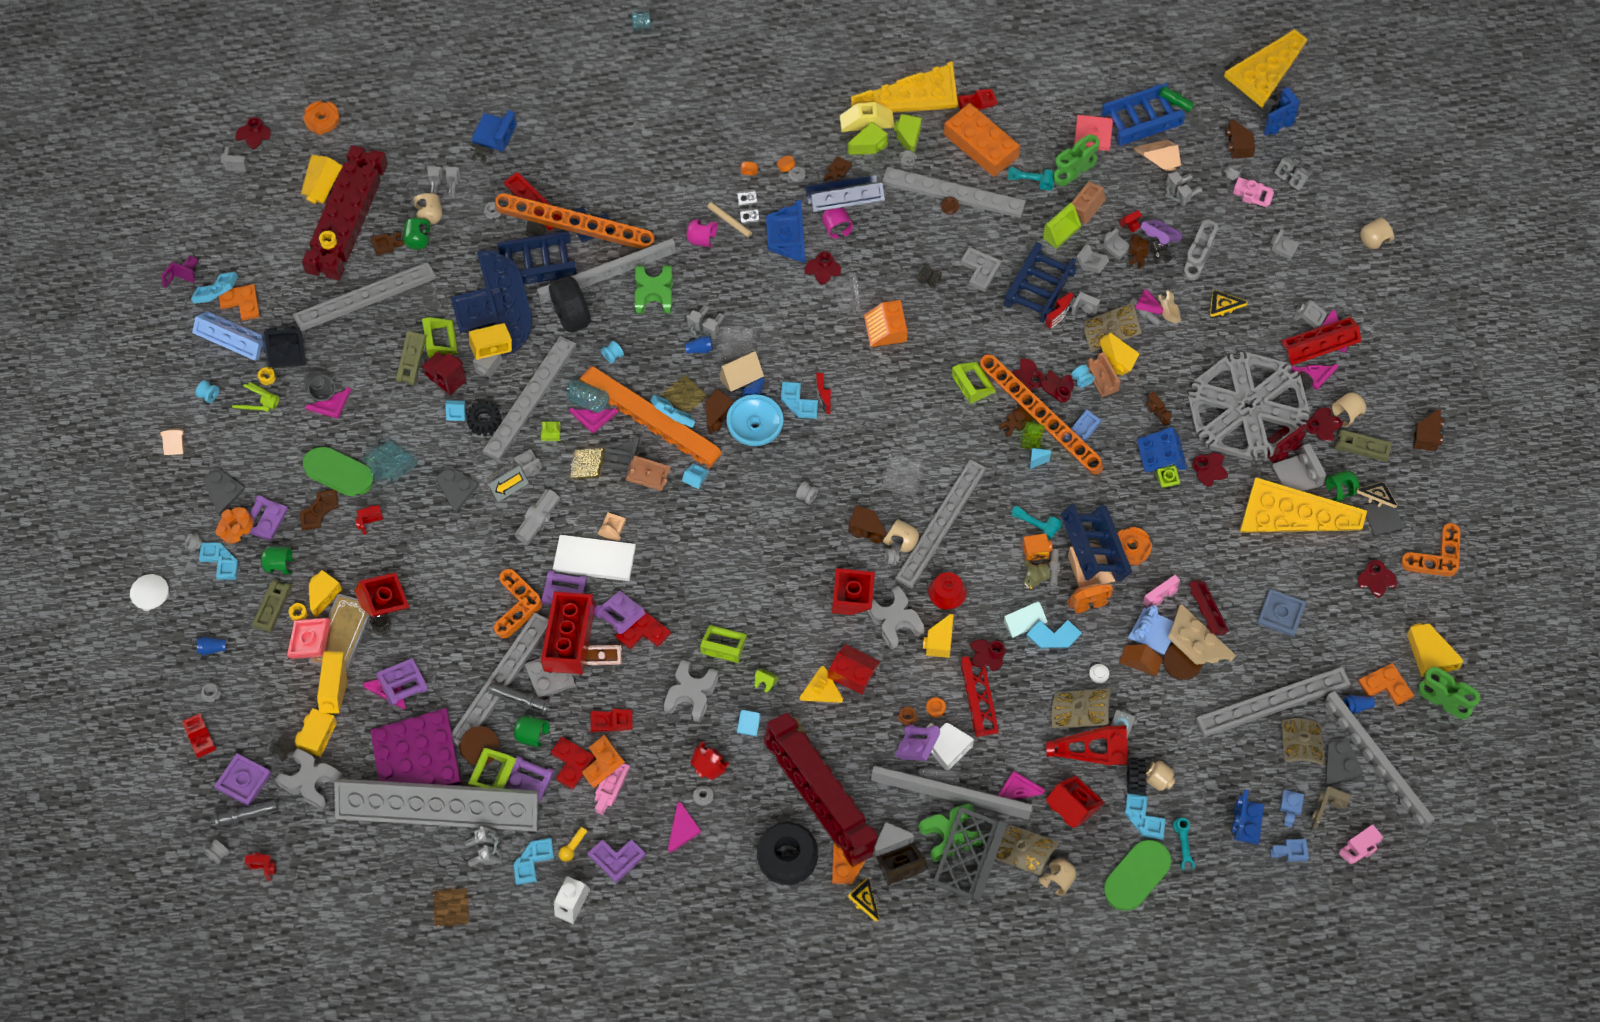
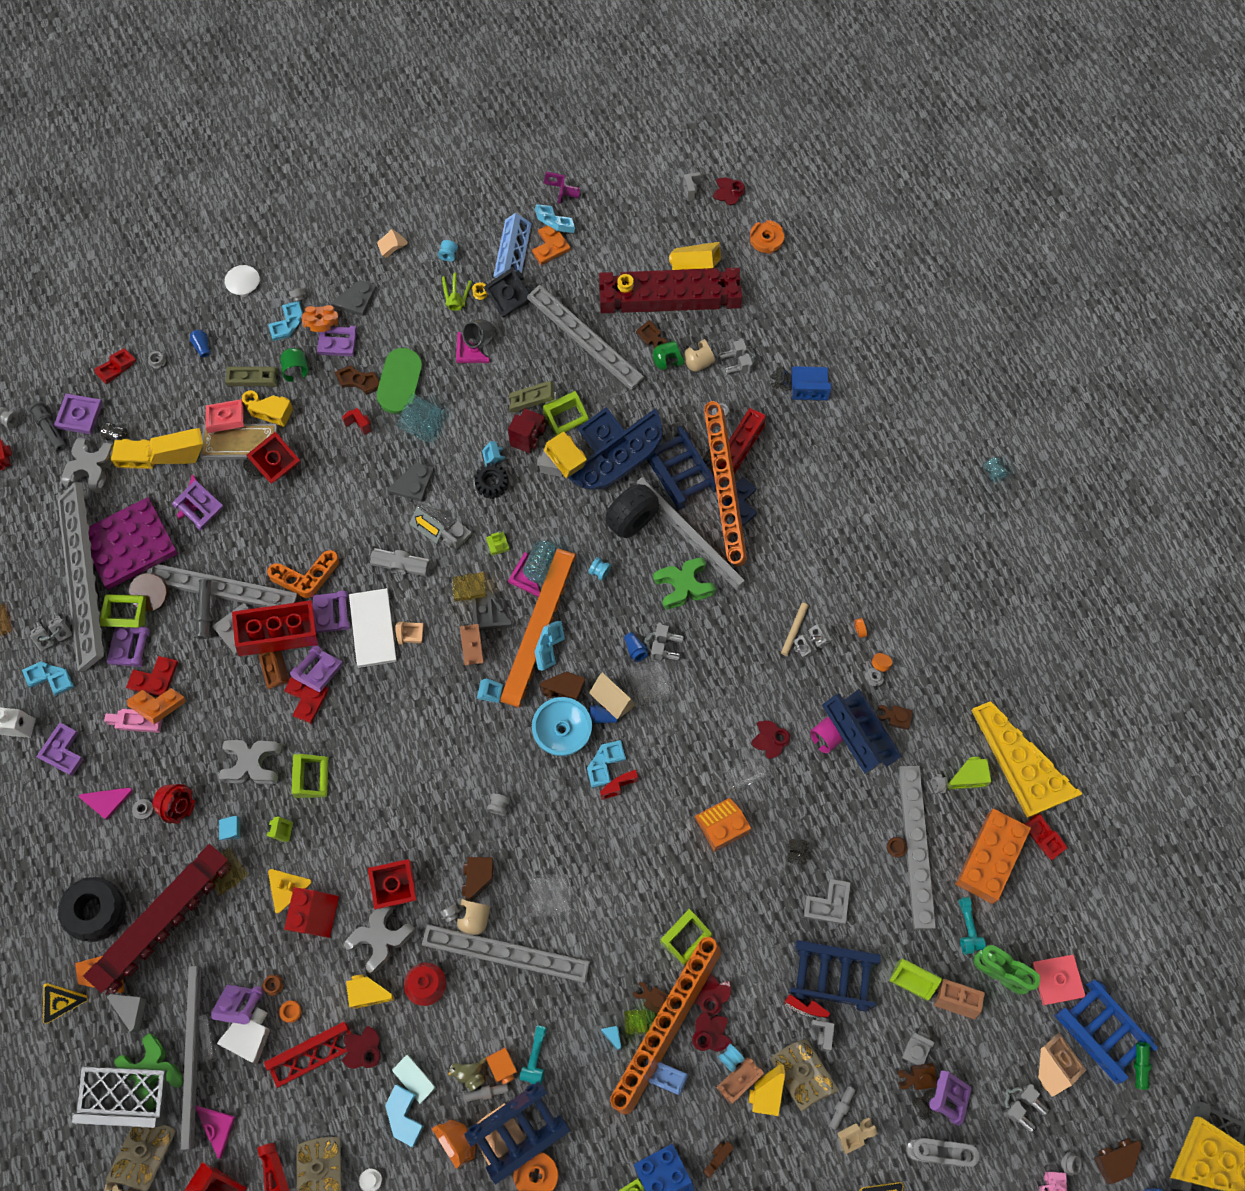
camera: 70 degrees right, 5 degrees up
light grey plate [483,336,576,461] -> none
green helmet [514,715,550,748] -> none
yellow bar [558,827,587,862] -> none
red slope [590,709,633,732] -> none
clear yellow piece [662,375,707,413] -> none
dark pink helmet [687,219,718,248] -> none
blue wing [766,200,805,263] -> none
light yellow slope [840,102,894,132] -> none
lime slope [848,122,888,155] -> none
dark brown slope [876,843,927,886] -> none
light grey bracket [1077,244,1109,273] -> none
red tile [1119,210,1142,233] -> none
dark pink tile [1135,289,1164,314] -> none

